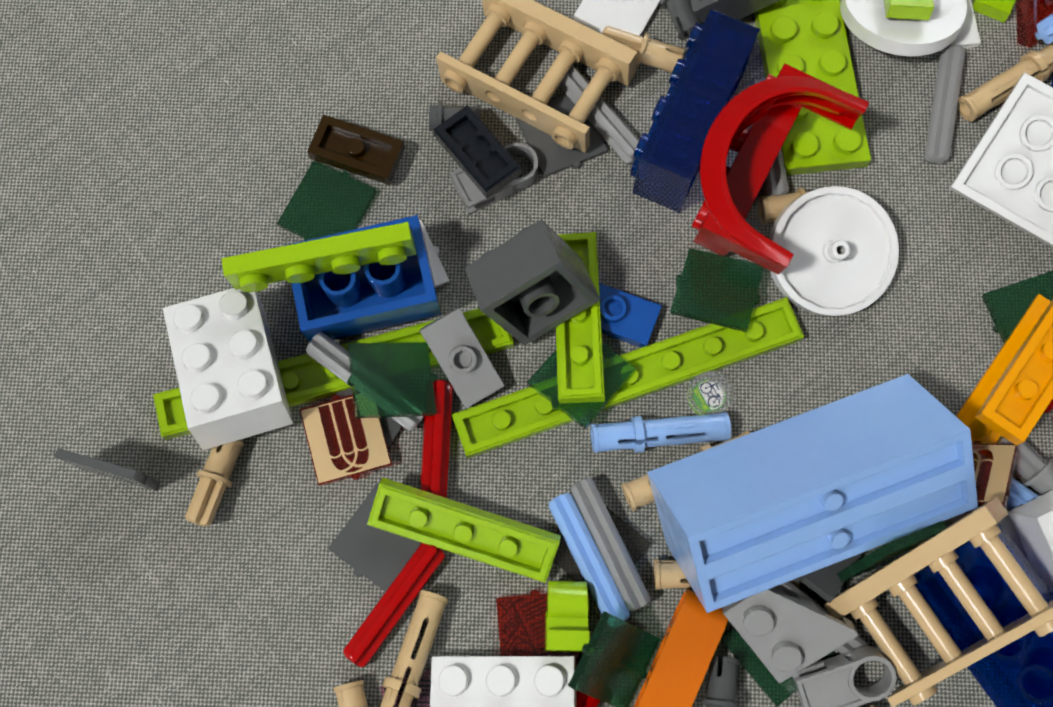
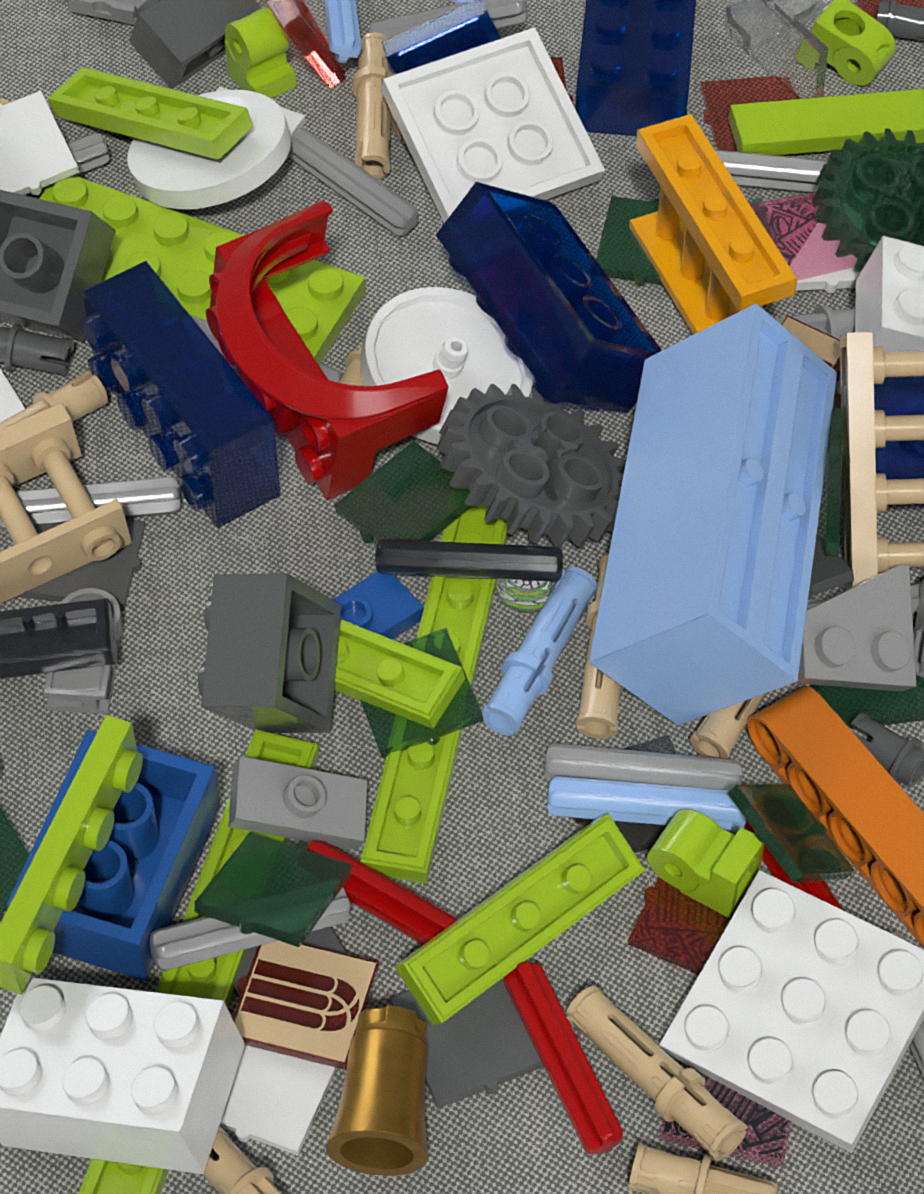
camera: 60 degrees left, 20 degrees down
none -> white piece [219,1004,341,1156]
none -> pearl gold plant [326,1005,428,1176]
none -> black axle [375,539,563,582]
none -> clear blue brick [436,182,662,413]
none -> dark grey gear [437,384,626,548]

